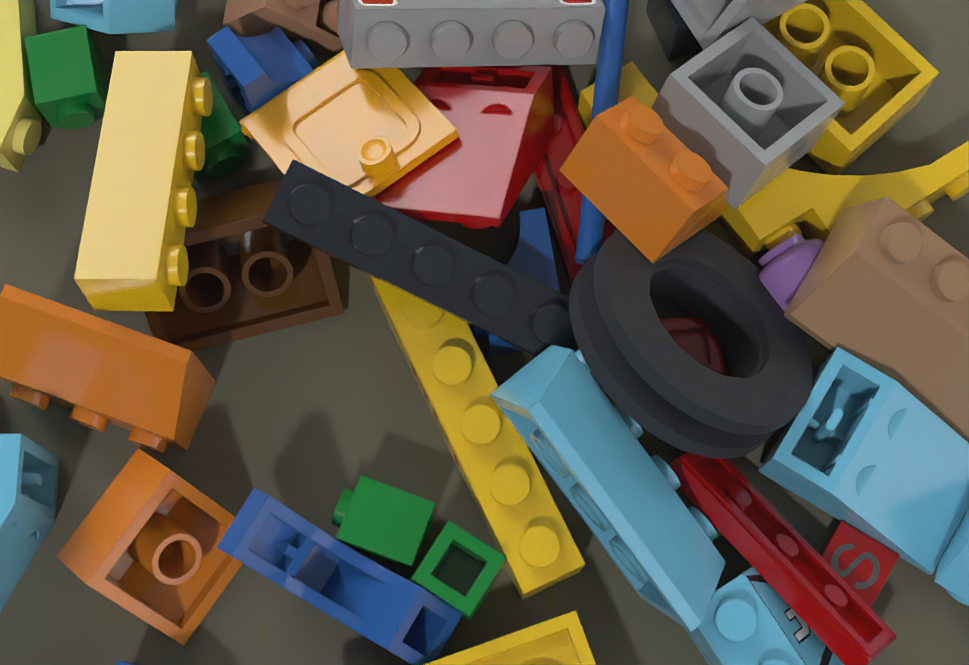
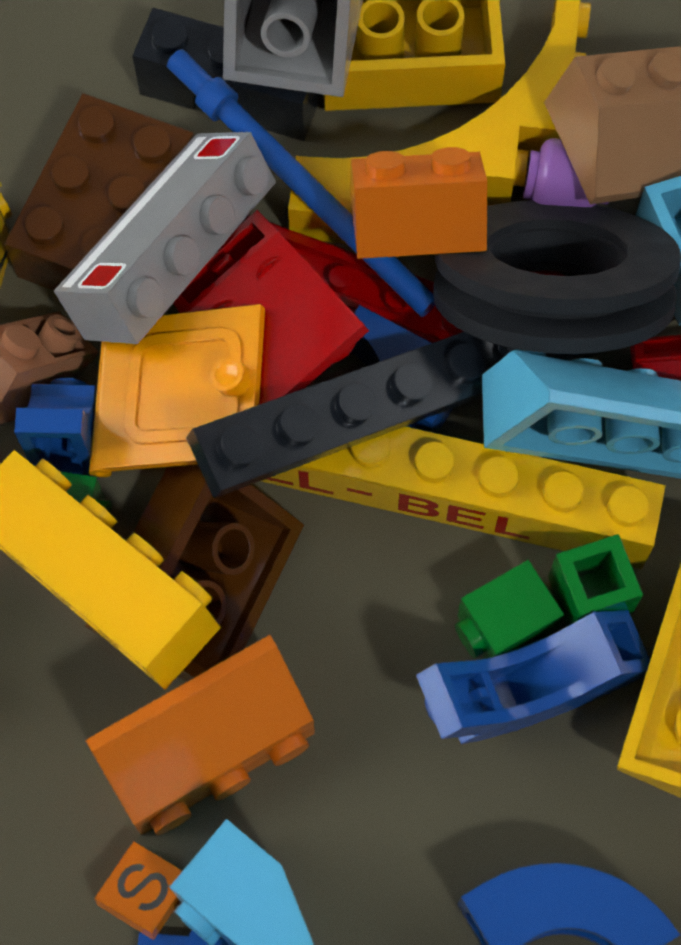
camera: 50 degrees left, 5 degrees down
orange slope [56,448,243,646] -> none
light grey brick [651,17,845,210] -> none

